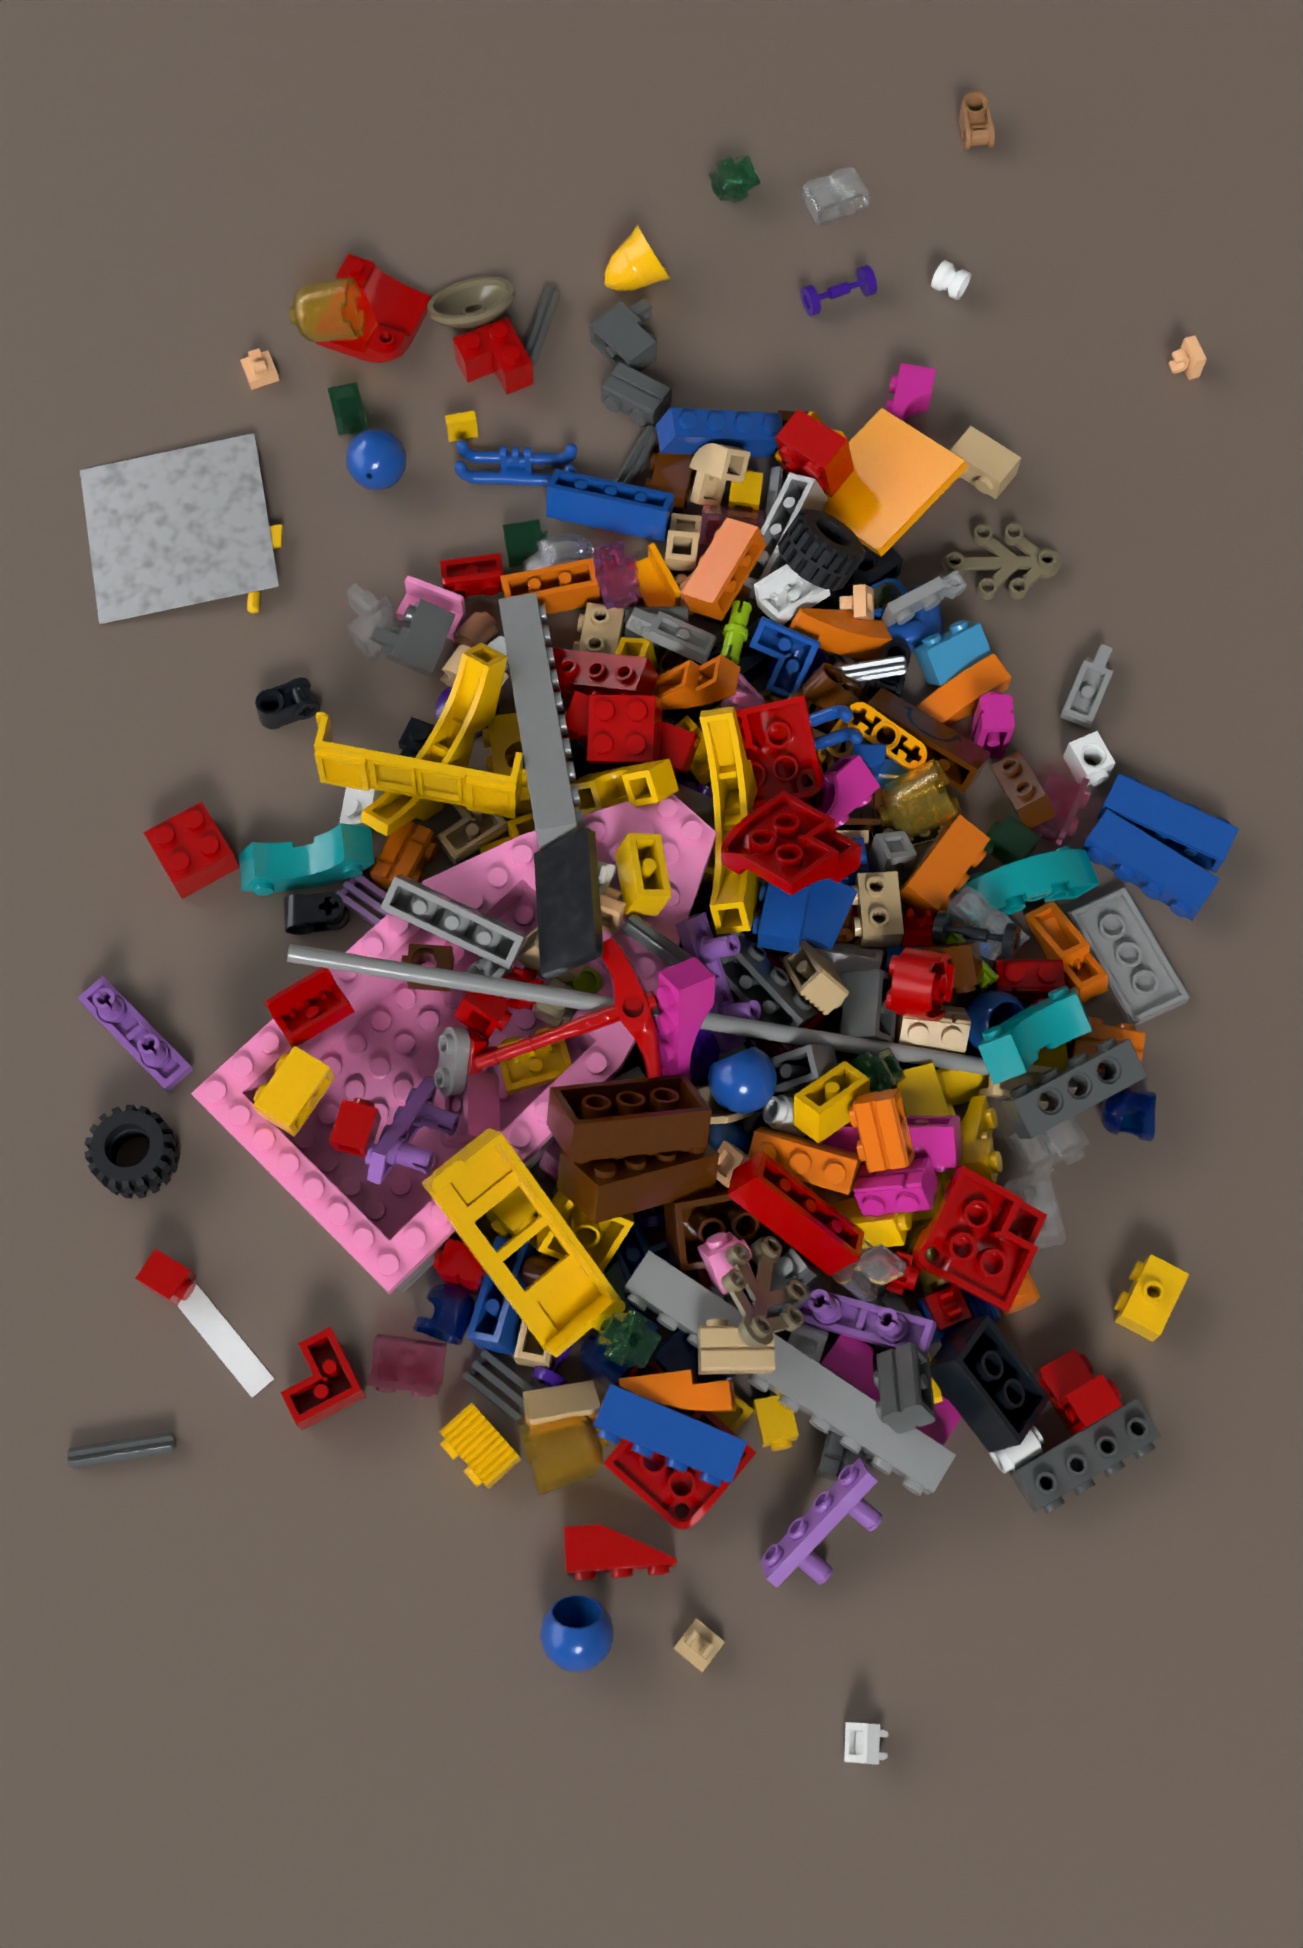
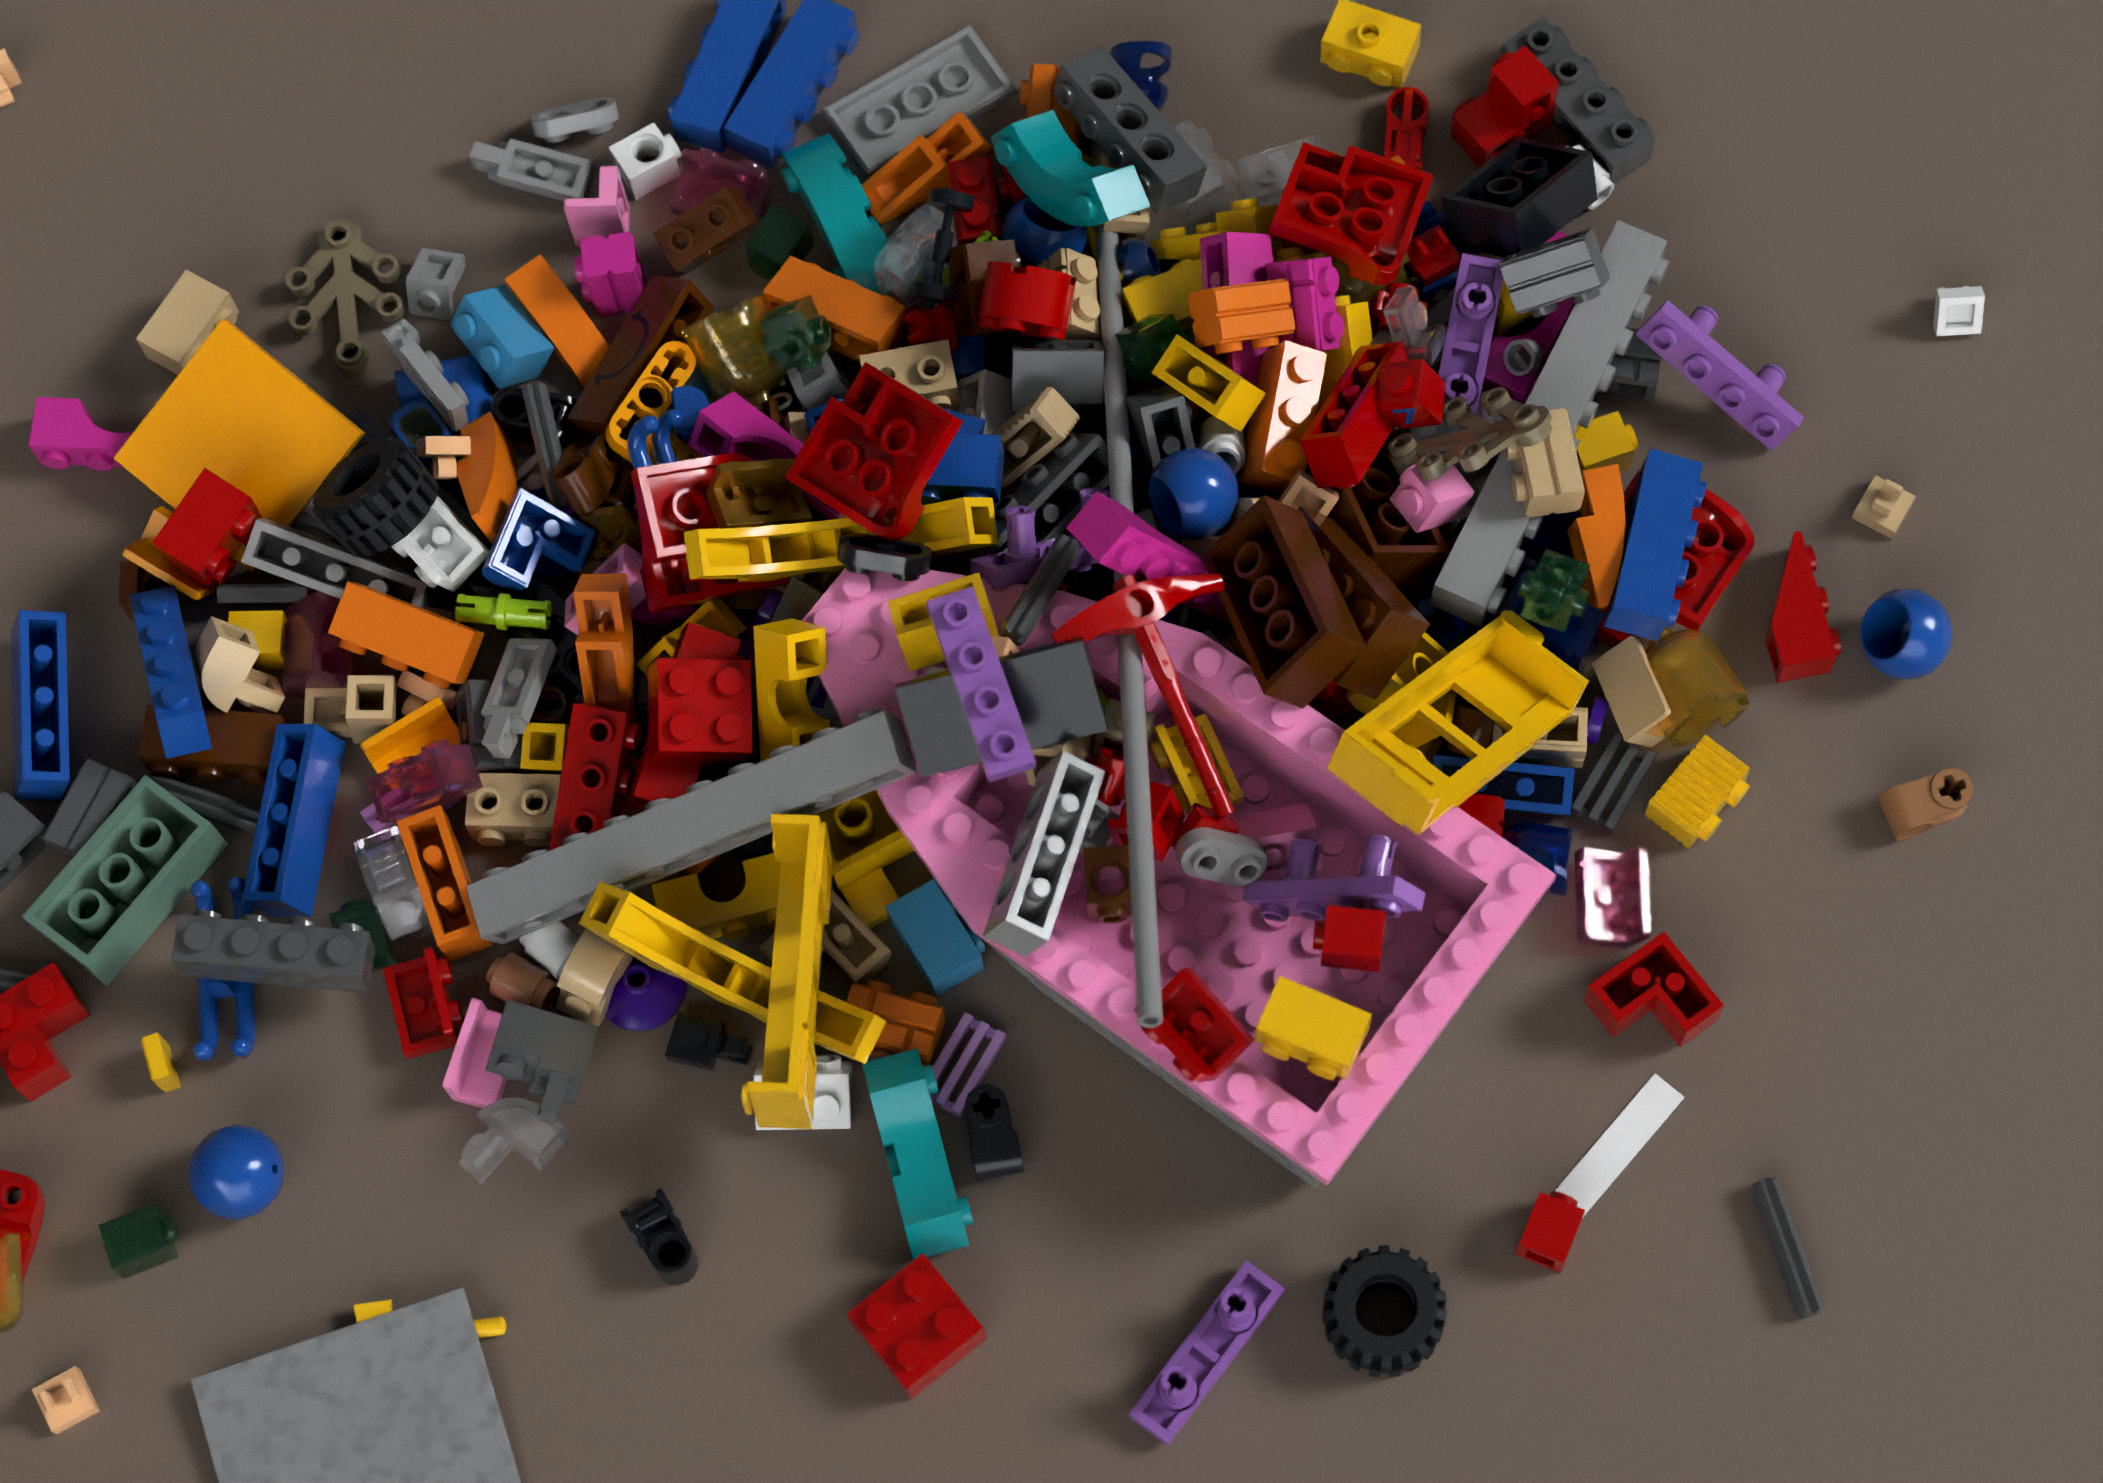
camera: 90 degrees left, 0 degrees up
none -> blue brick [11,610,70,801]
none -> sand green slope [22,775,229,986]
none -> dark grey brick [171,910,375,993]
none -> light grey bracket [406,248,465,320]
none -> light grey plate [531,97,619,143]
none -> bright pink panel [564,166,630,247]
none -> pearl gold bracket [706,458,812,529]
none -> clear green brick [760,295,832,372]
none -> black plate [837,533,932,581]
none -> medium lavender plate [926,586,1036,783]
none -> dark blue plate [1116,238,1160,284]
none -> red brick [1376,359,1446,430]
none -> red piece [1384,87,1430,171]
none -> light grey hinge [1504,339,1544,376]
none -> medium nougat piece [1877,768,1974,841]

